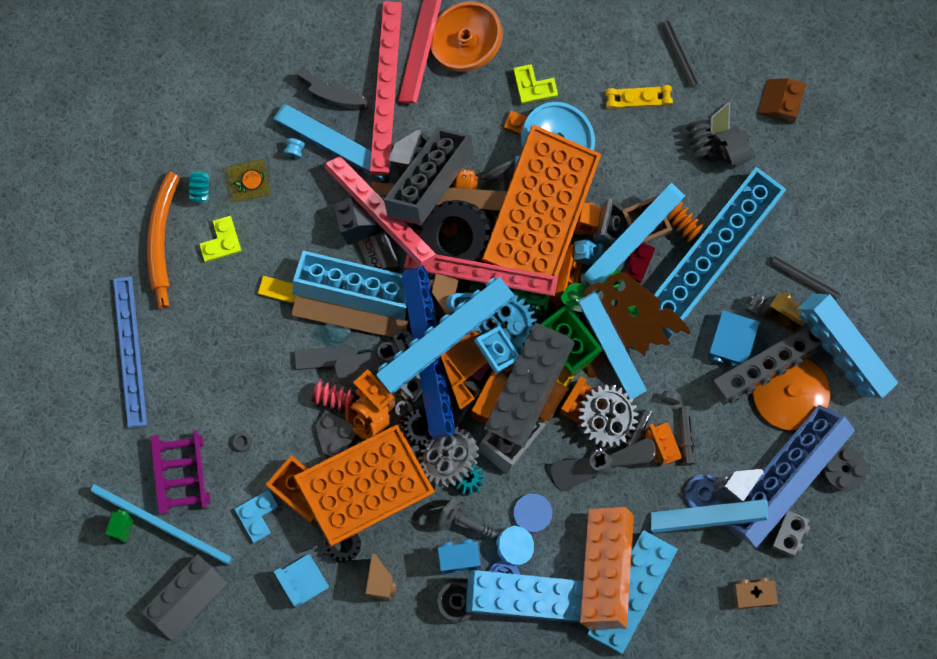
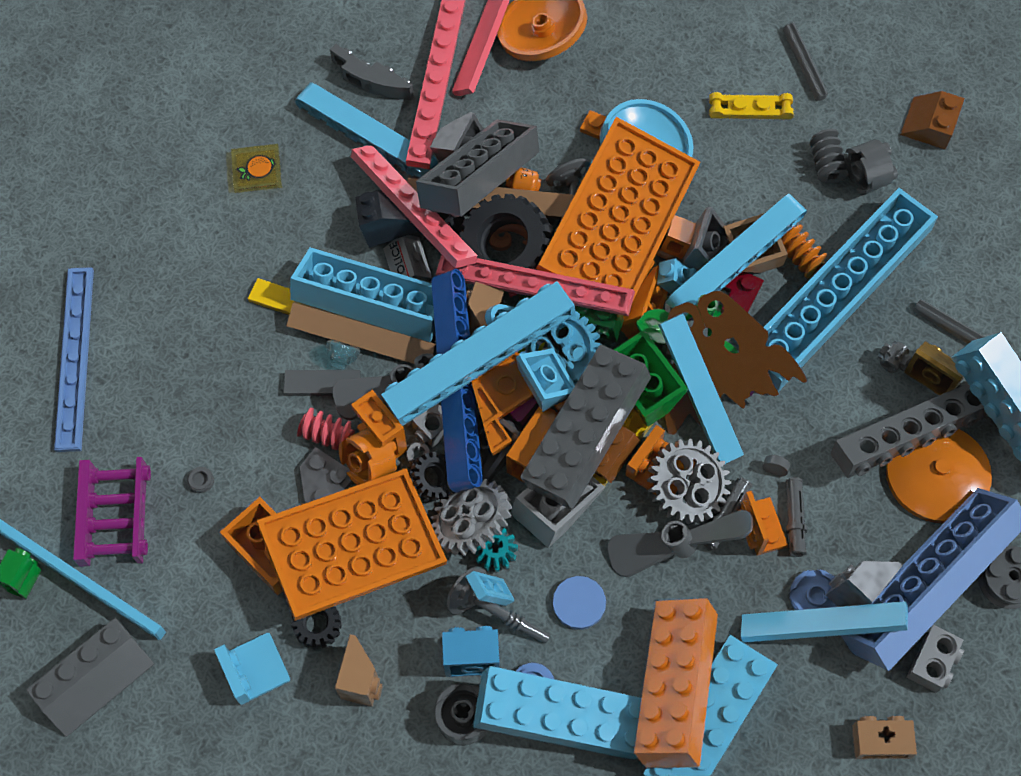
camera: 10 degrees right, 10 degrees down
orange animal [147,171,181,309] -> none
teal gear [189,171,209,203] -> none
neon yellow plate [200,216,242,263] -> none
medium azure plate [235,490,278,543] -> none
medium azure wheel [283,138,305,159] -> none
medium azure tile [496,526,534,565] -> none
neon yellow plate [513,64,558,105] -> none
dark azure brick [708,310,759,368] -> none
olive tile [710,103,730,136] -> none
none -> medium azure tile [466,571,514,606]

